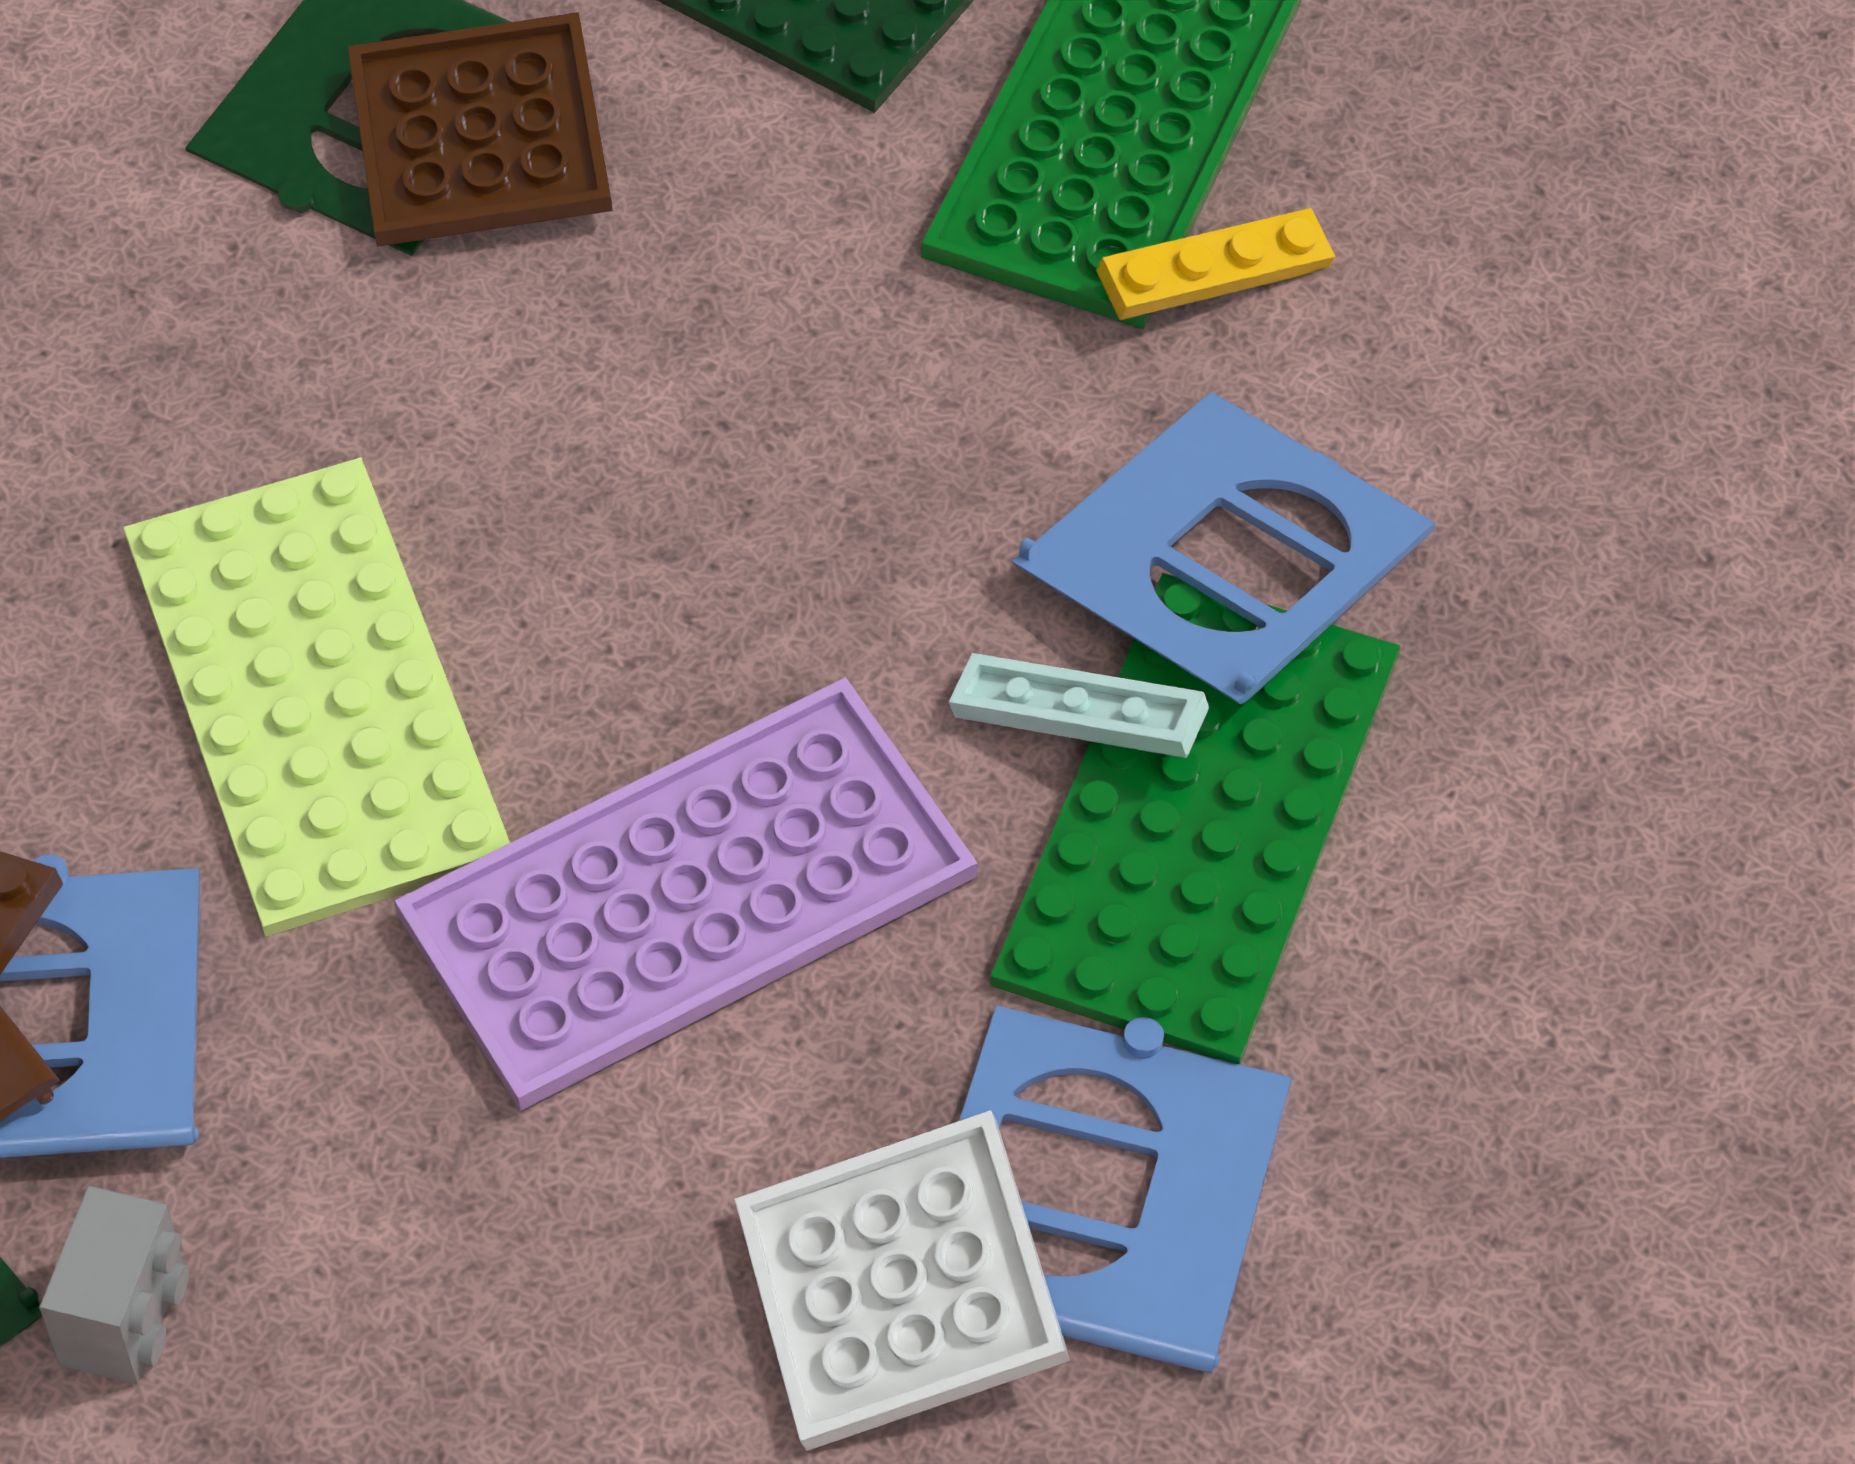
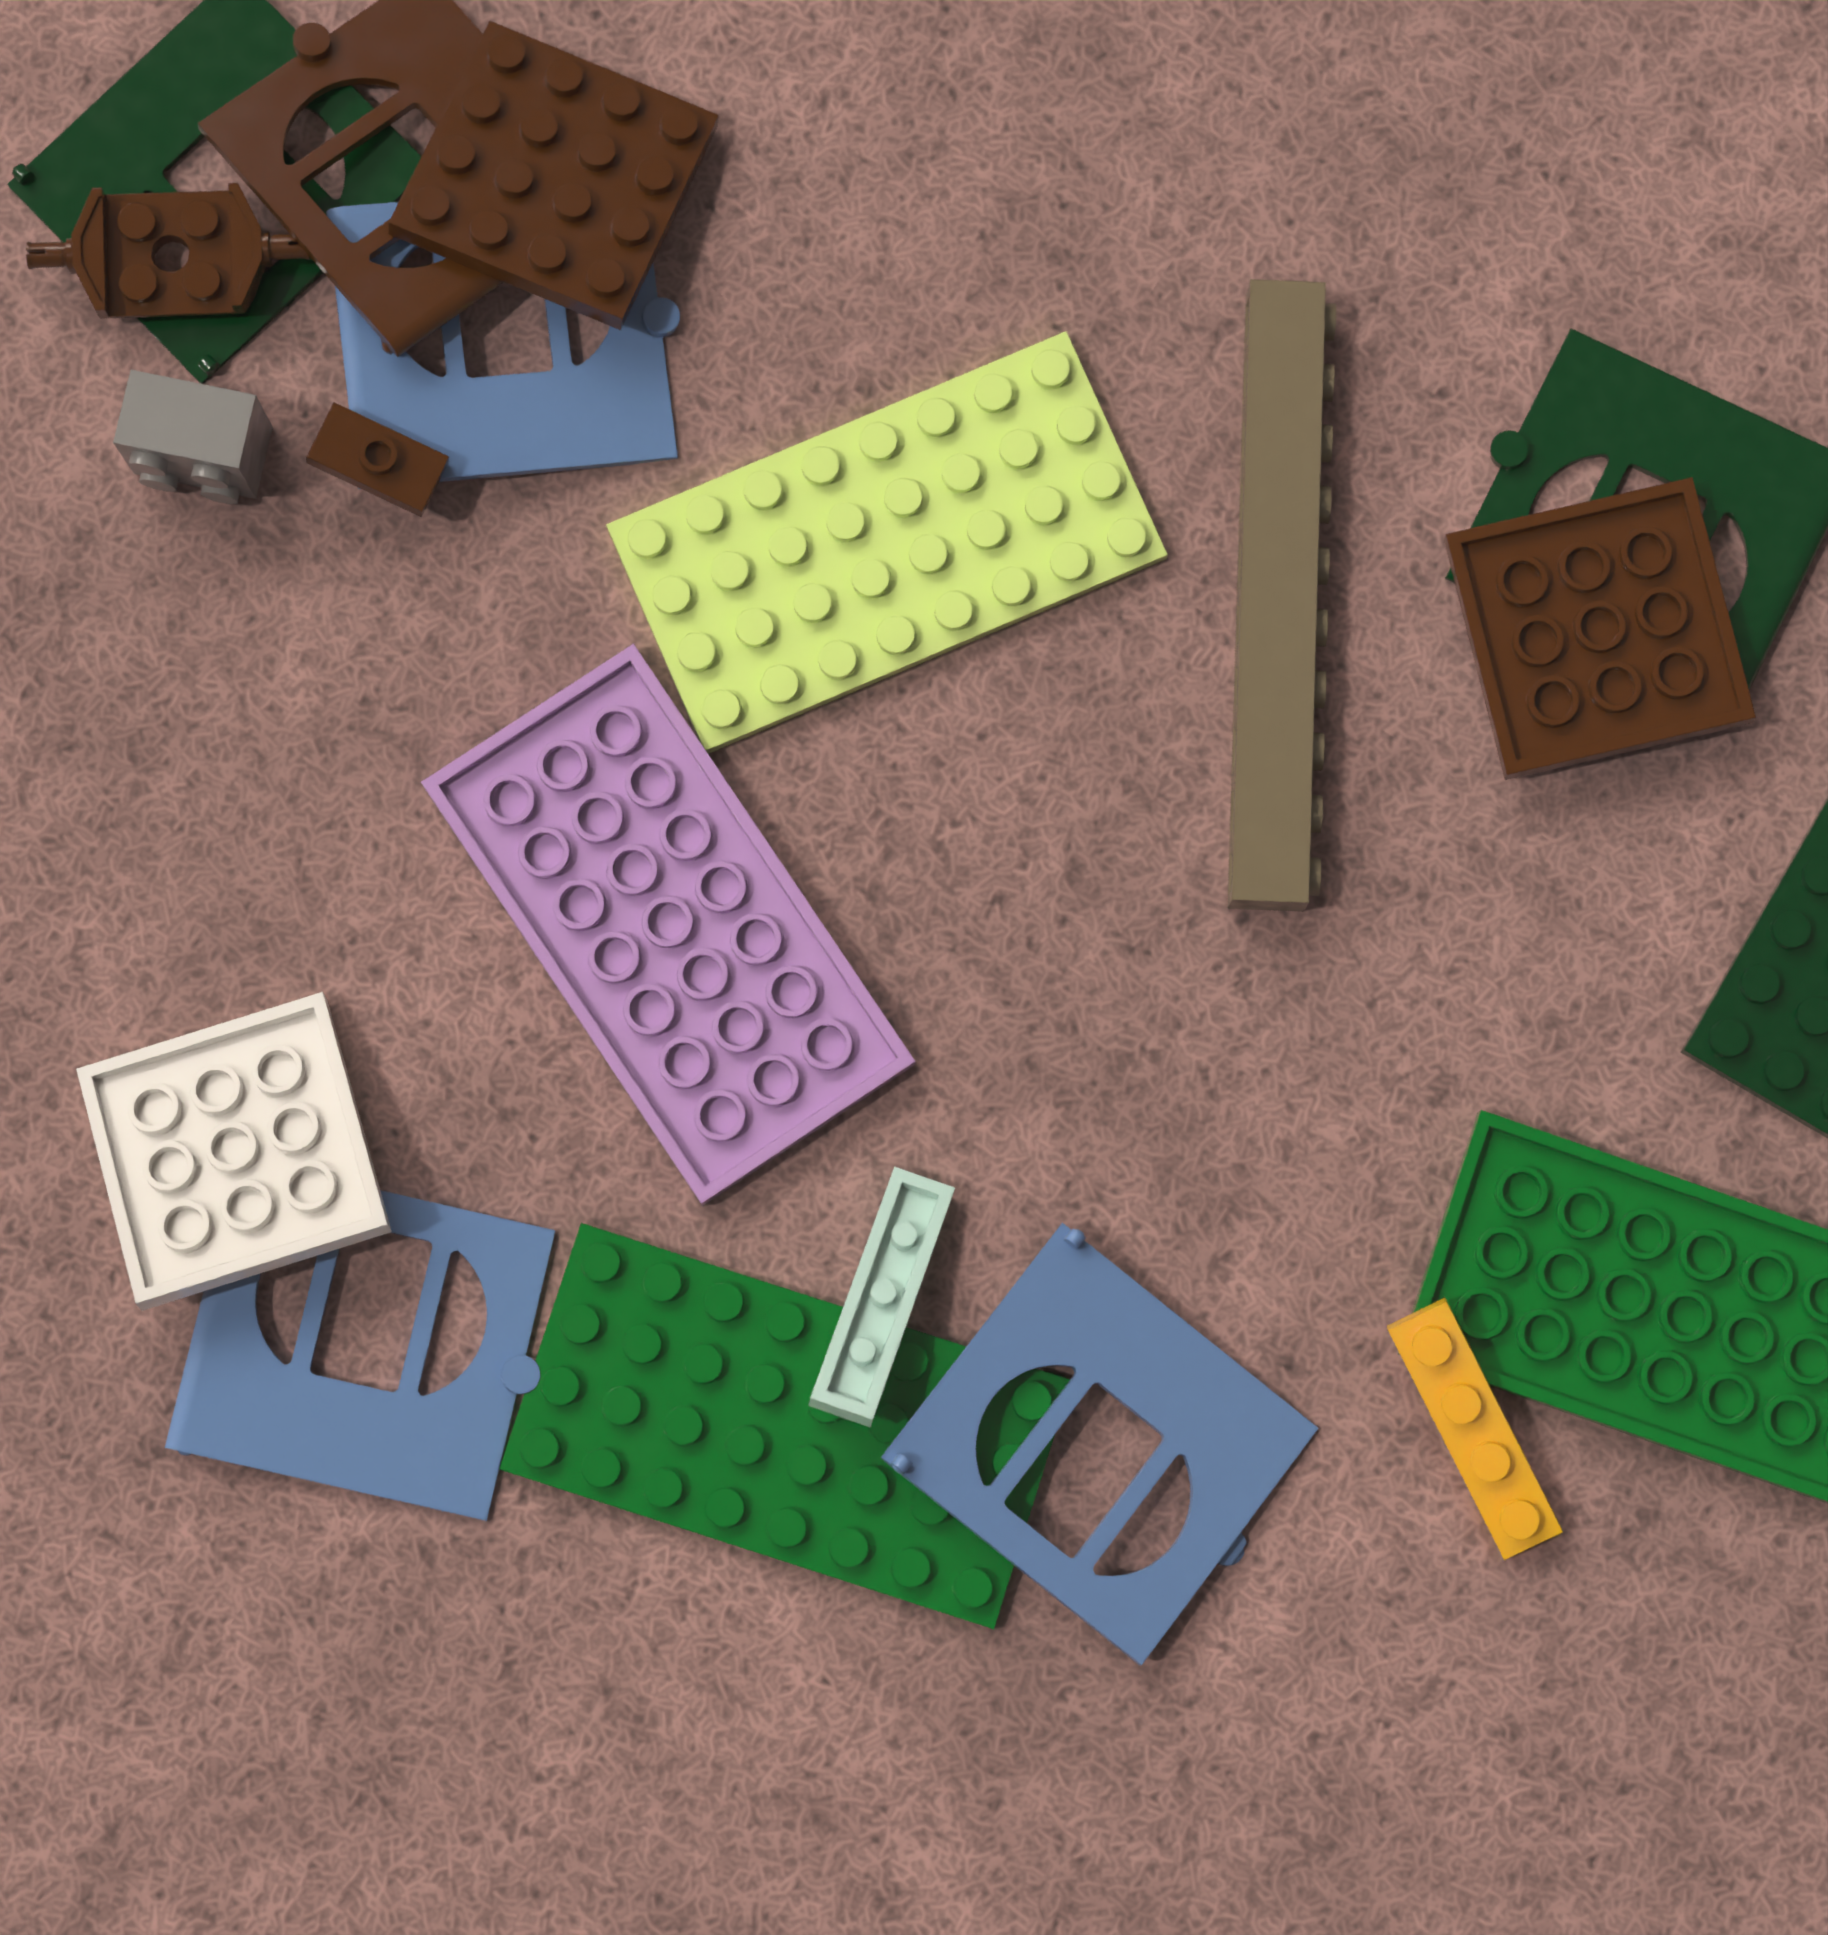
camera: 85 degrees right, 25 degrees up
none -> reddish brown plate [306,402,449,517]
none -> dark tan brick [1227,279,1336,912]

